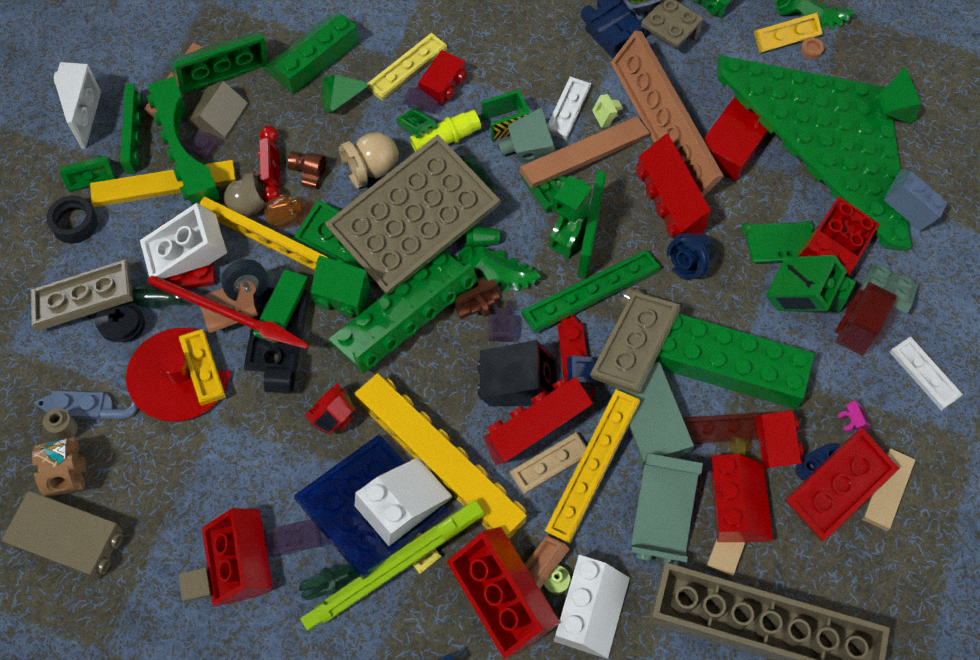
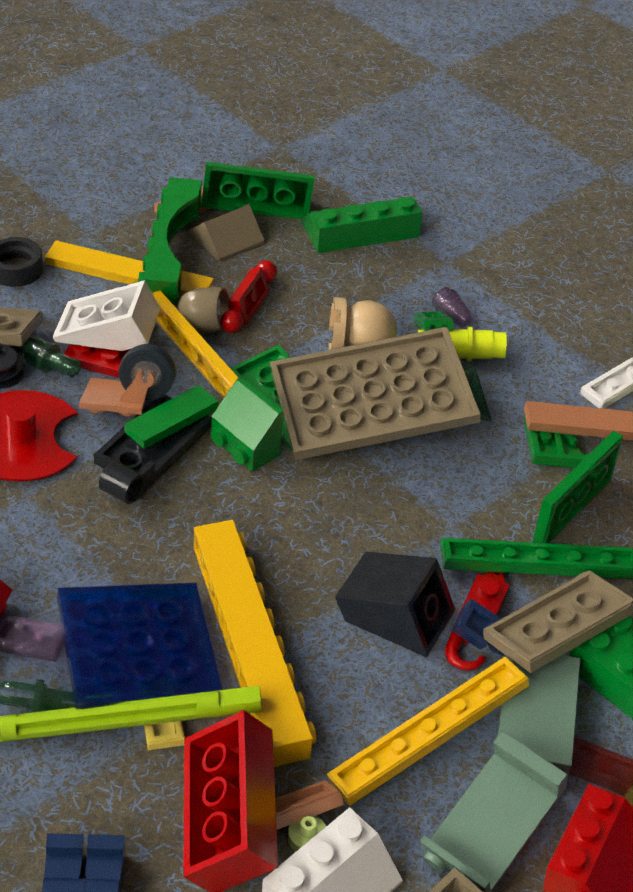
camera: 25 degrees right, 20 degrees down
white slope [54,62,101,149] -> none
green tile [59,155,115,191] -> none
green plate [120,84,143,174] -> none
red piece [148,276,309,349] -> none
yellow tile [179,329,226,406] -> none
clear purple plate [186,130,220,161] -> none
clear orange head [264,194,302,229] -> none
copper piece [288,151,327,189] -> none
red cone [304,383,356,435] -> none
green slope [322,75,368,113] -> none
green bracket [328,251,478,374] -> none
white slope [354,457,452,546] -> none
light yellow tile [367,33,447,101] -> none
red brick [418,50,467,106] -> none
copper hips [454,277,500,319] -> none
green plant [457,246,541,292] -> none
green cone [463,225,500,248] -> none
green piece [481,89,530,141] -> none
red slope [483,376,593,465] -> none
clear purple plate [488,300,514,342] -> none
sand green torso [498,108,556,163] -> none
tan tile [510,432,586,495] -> none
green arch [548,175,592,259] -> none

